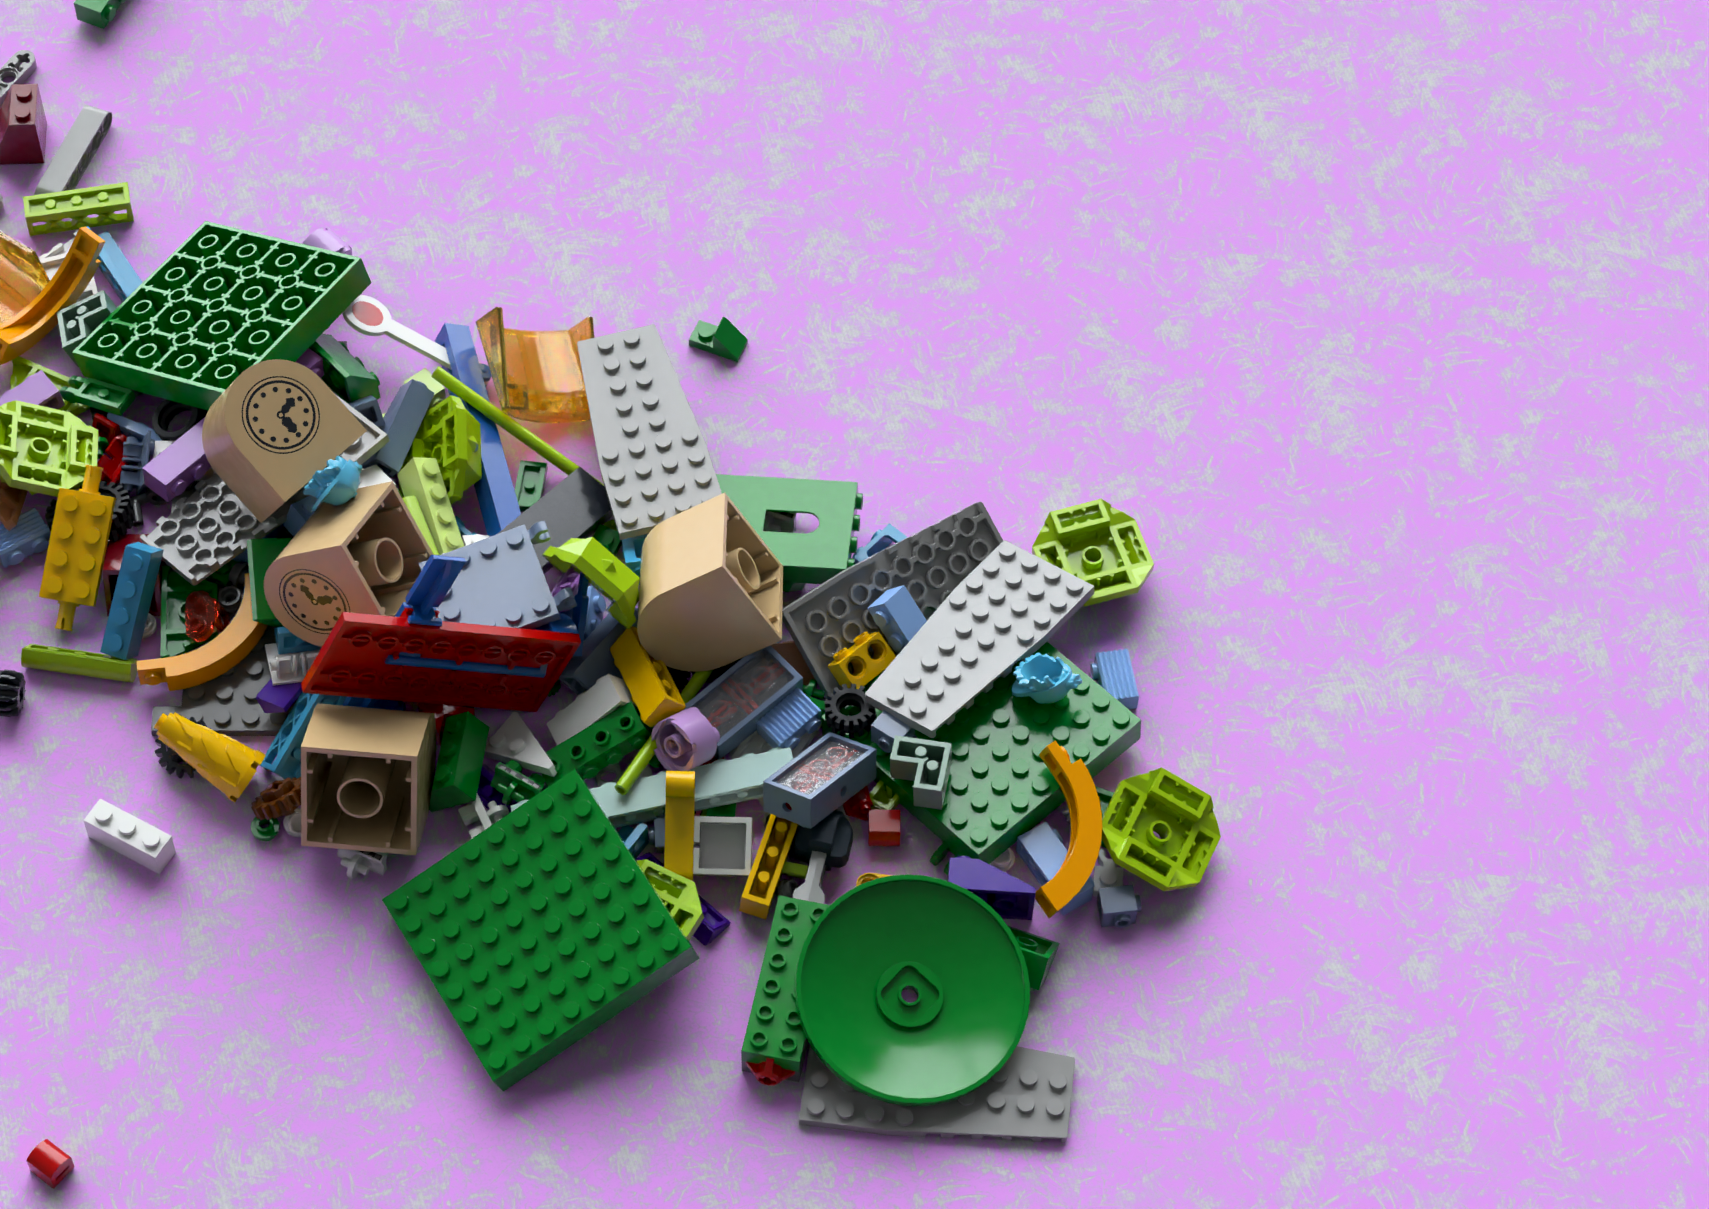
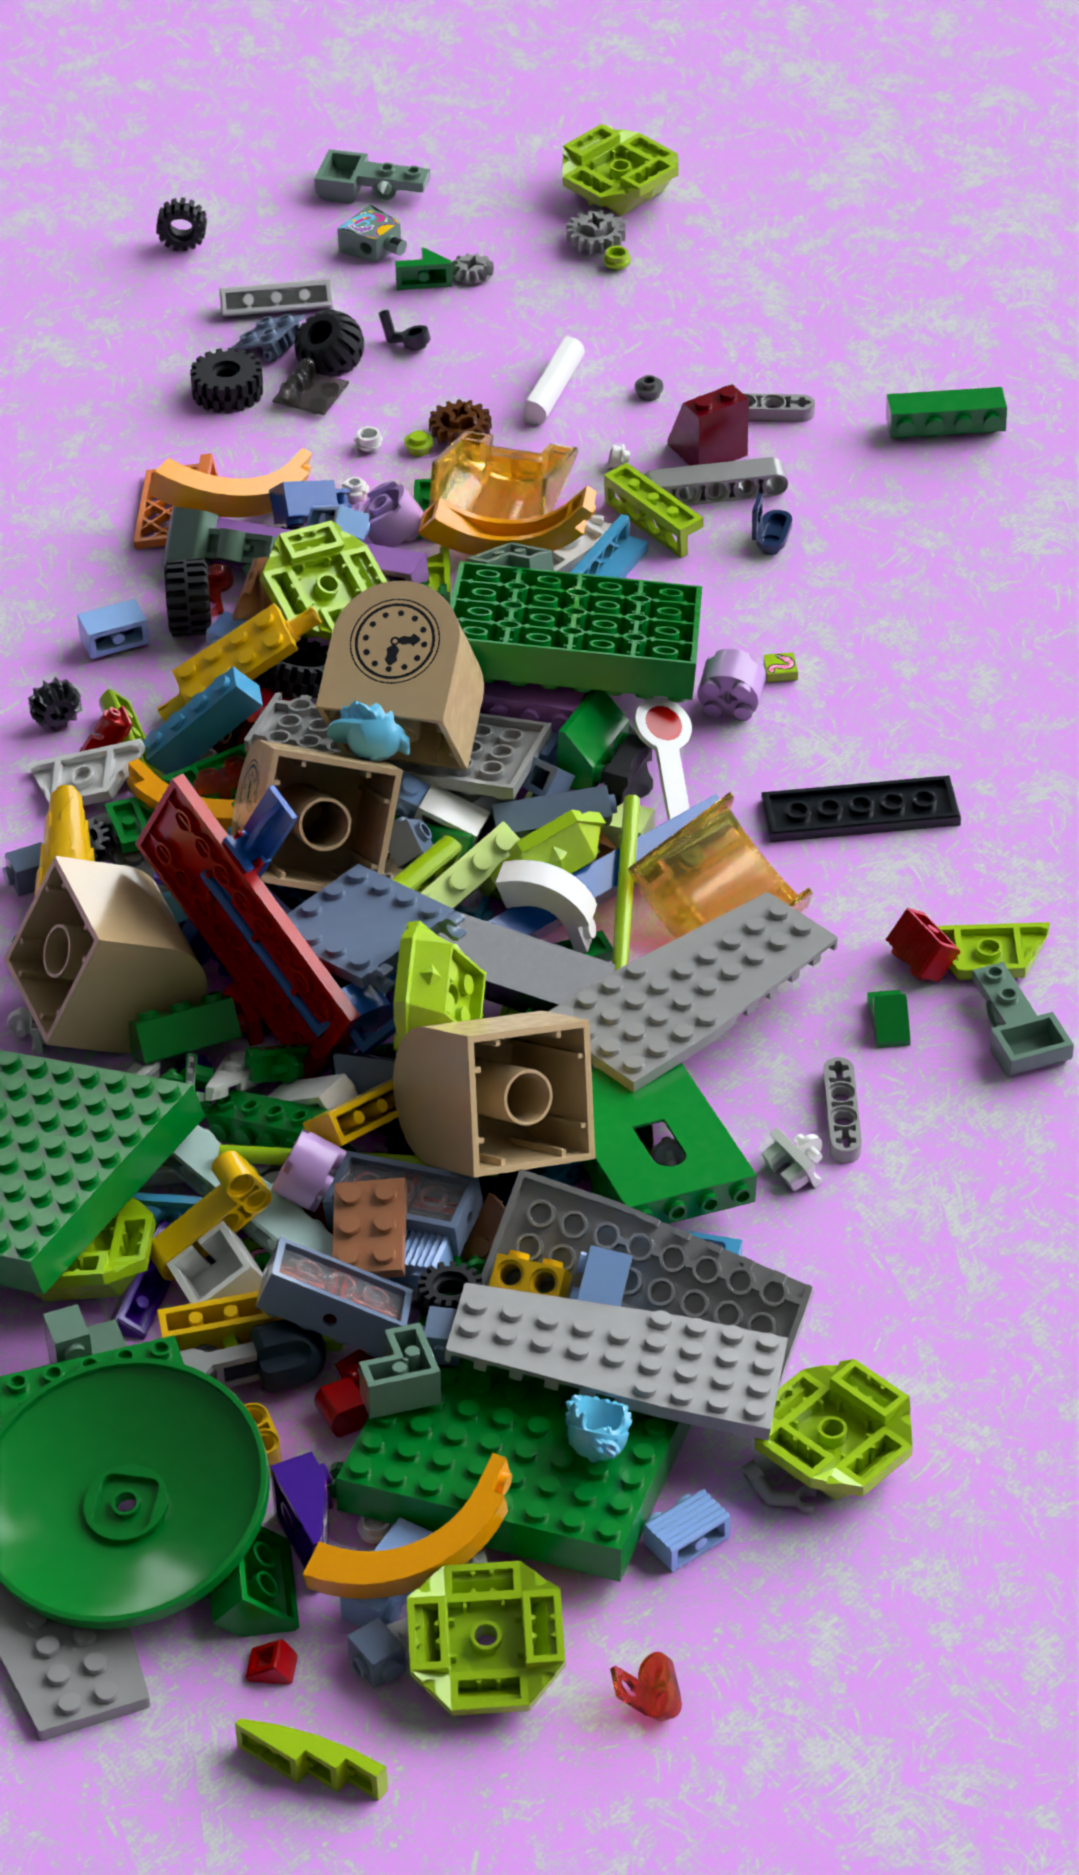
camera: 65 degrees right, 15 degrees down
none -> sand blue brick [2,842,42,897]
none -> white wing [28,738,145,805]
none -> sand green brick [43,1304,126,1364]
none -> red hinge [80,705,133,752]
none -> green wing [104,797,155,853]
none -> lime slope [235,1718,388,1801]
none -> green hips [244,1043,309,1083]
none -> red slope [245,1639,298,1685]
none -> nougat plate [332,1178,407,1278]
none -> white arch [495,860,597,953]
none -> black brick [601,733,653,806]
none -> clear red bracket [610,1652,682,1722]
none -> light grey arm [741,1459,817,1514]
none -> dark blue bracket [752,494,792,555]
none -> black tile [761,775,961,843]
none -> white hips [761,1127,823,1192]
none -> lime tile [763,652,798,683]
none -> light grey beam [823,1057,862,1163]
none -> red brick [885,907,960,982]
none -> lime wing [937,922,1050,980]
none -> sand green plate [972,962,1074,1076]

